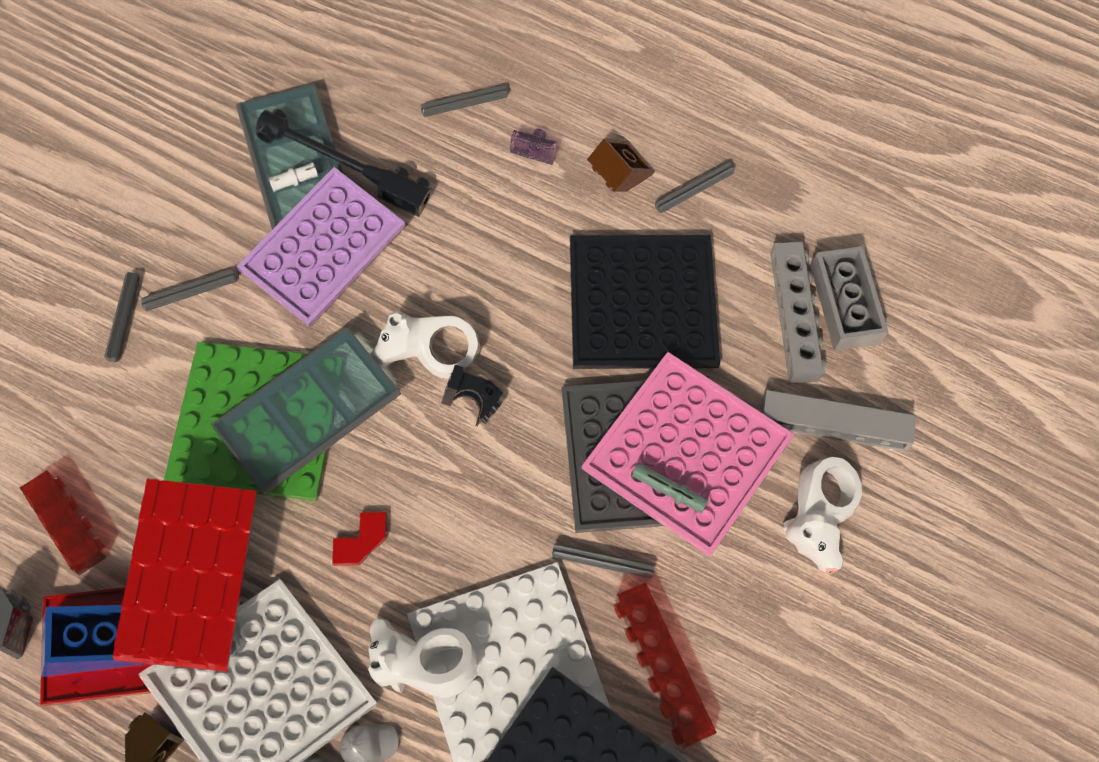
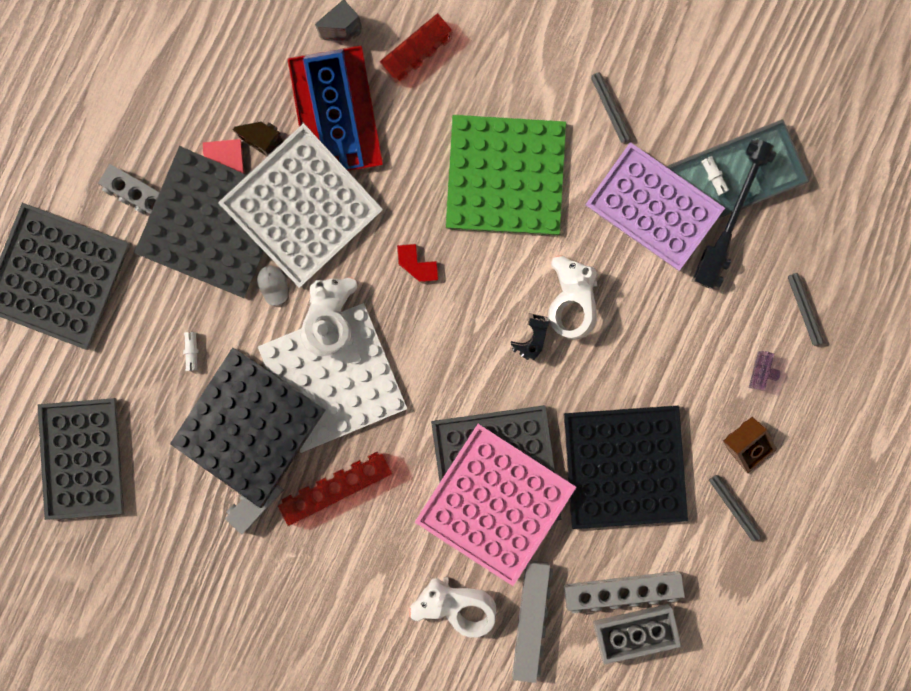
camera: 90 degrees right, 20 degrees up
dark grey axle [104,272,140,362] -> none
red piece [113,478,257,672] -> none
clear light blue door [211,327,401,496] -> none
dark grey axle [552,543,655,578] -> none
sand green pin [632,462,709,514] -> none

